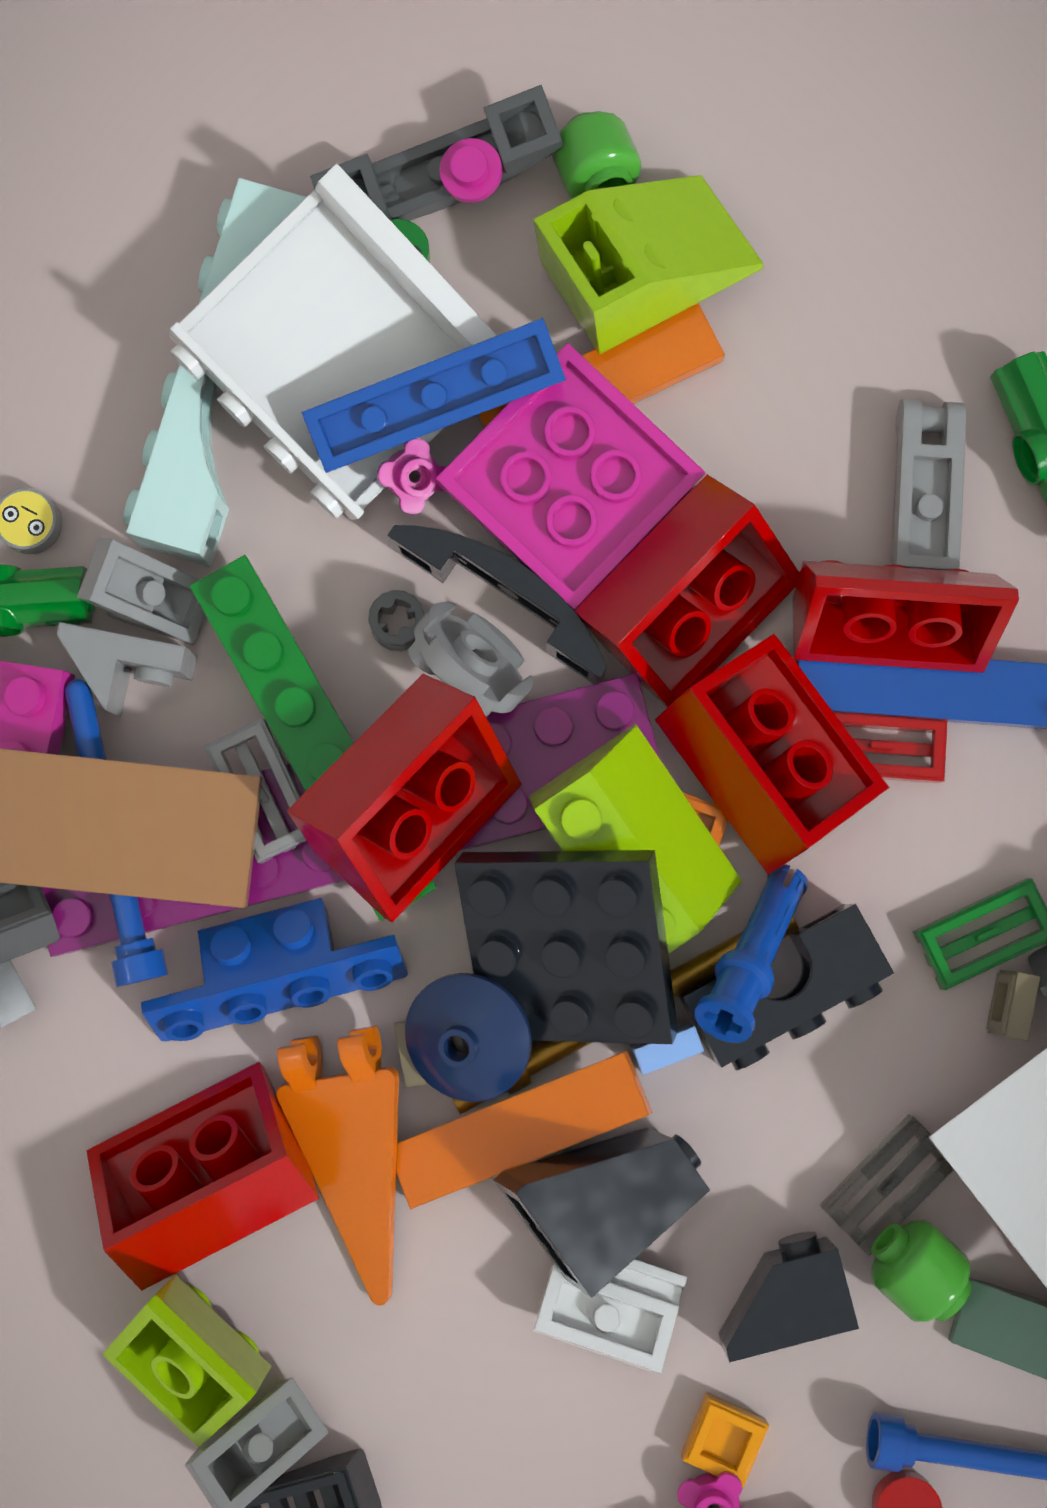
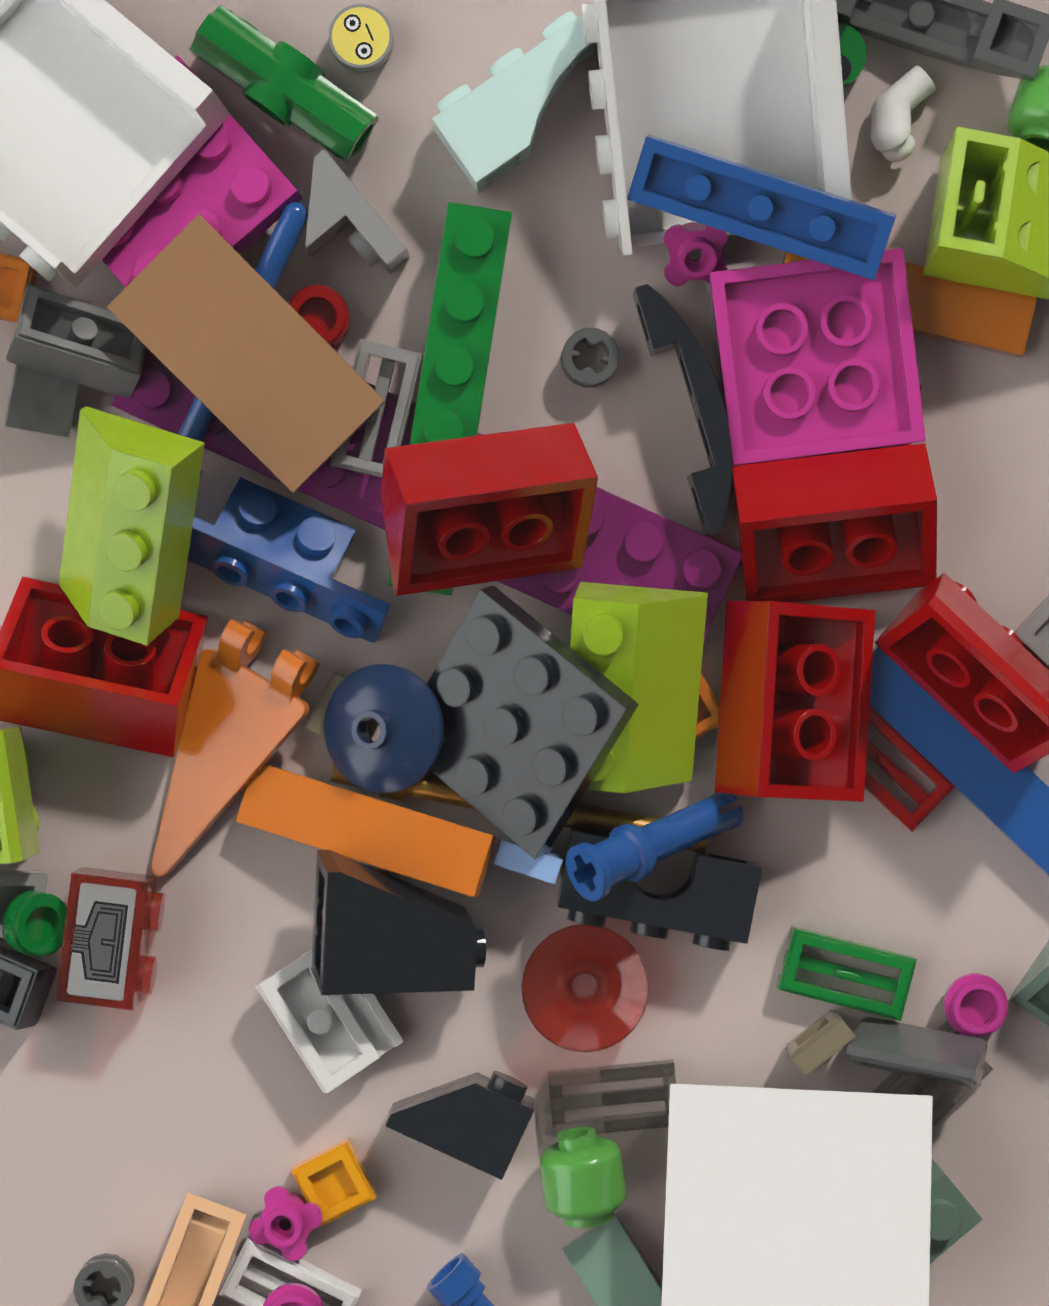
camera: 35 degrees right, 5 degrees up
light grey slope [77,537,205,645] -> none
light grey plate [408,602,533,717] -> none
dark pink plate [440,138,503,203] -> none
none -> green tile [3,890,71,957]
none -> brick [56,867,165,1010]
none -> lime slope [59,406,205,646]
none -> red tile [288,285,350,348]
none -> clear red dish [521,924,649,1052]
none -> white arm [870,65,936,162]

